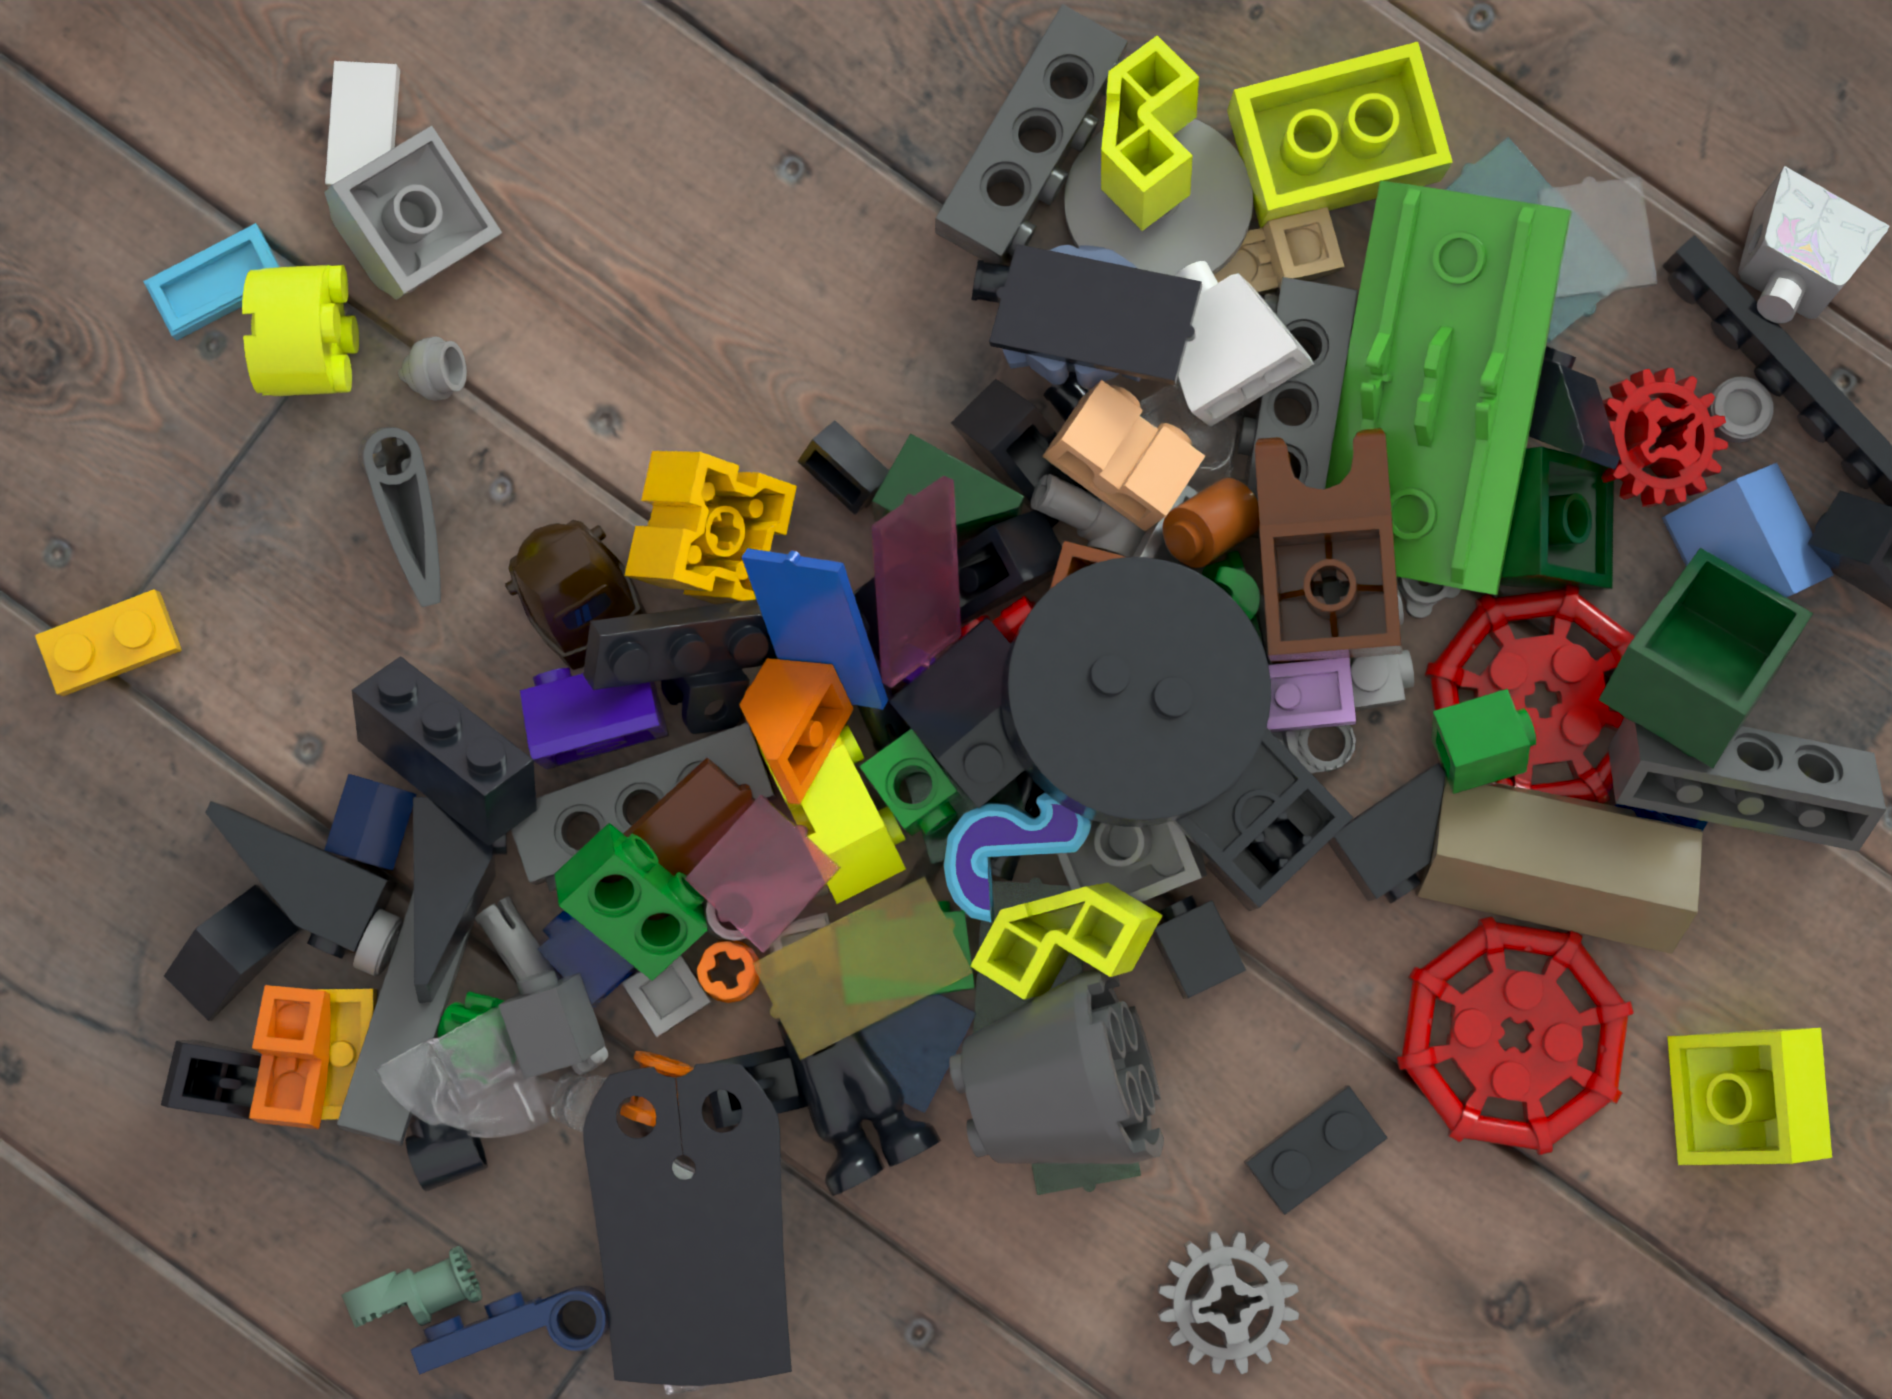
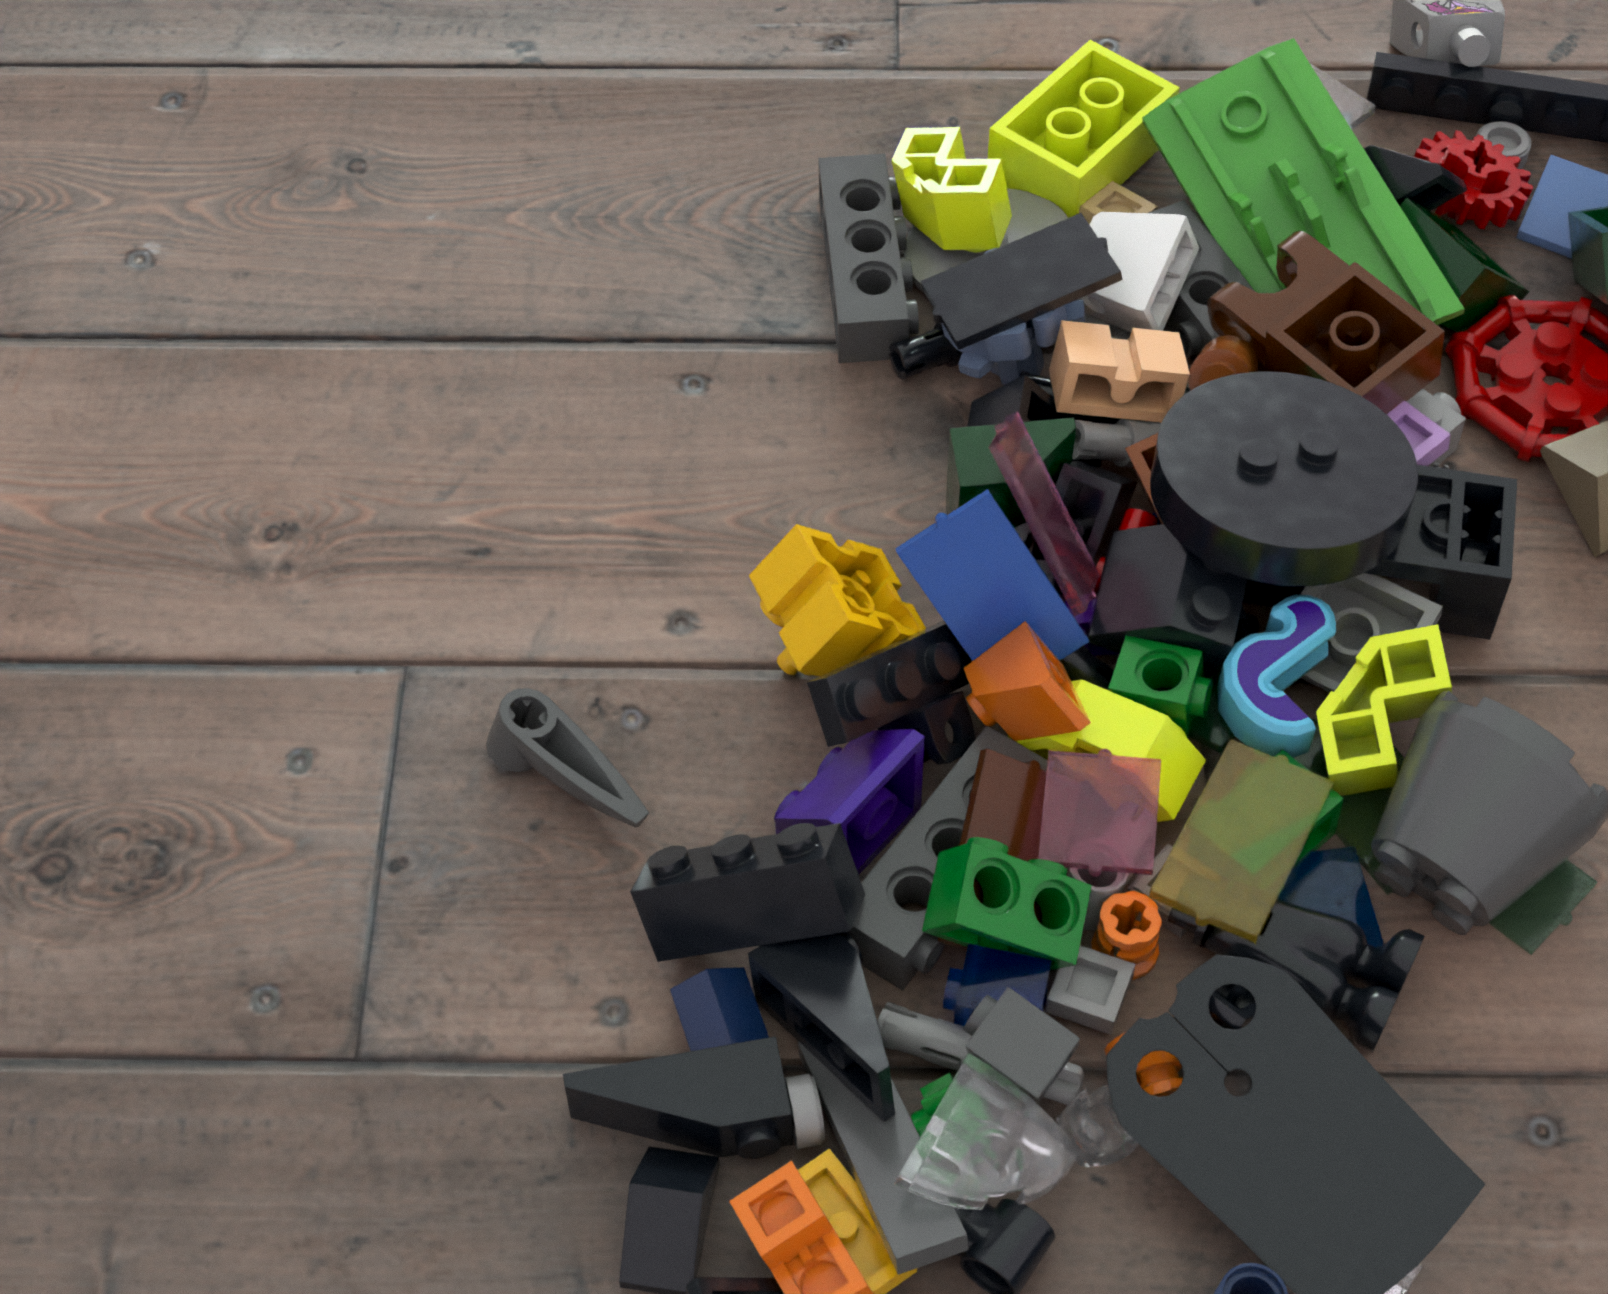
camera: 30 degrees left, 30 degrees down
yellow plate [35,589,182,697] -> none
medium azure tile [143,223,280,340] -> none
neon yellow brick [242,265,359,396] -> none
light grey slope [324,126,502,300] -> none
white tile [325,61,400,188] -> none
light grey plate [398,336,467,401] -> none
dark brown helmet [505,520,647,670] -> none
black piece [797,420,889,515] -> none
black brick [1152,895,1246,999] -> none
black slope [1328,763,1446,904] -> none
green brick [1431,689,1536,794] -> none

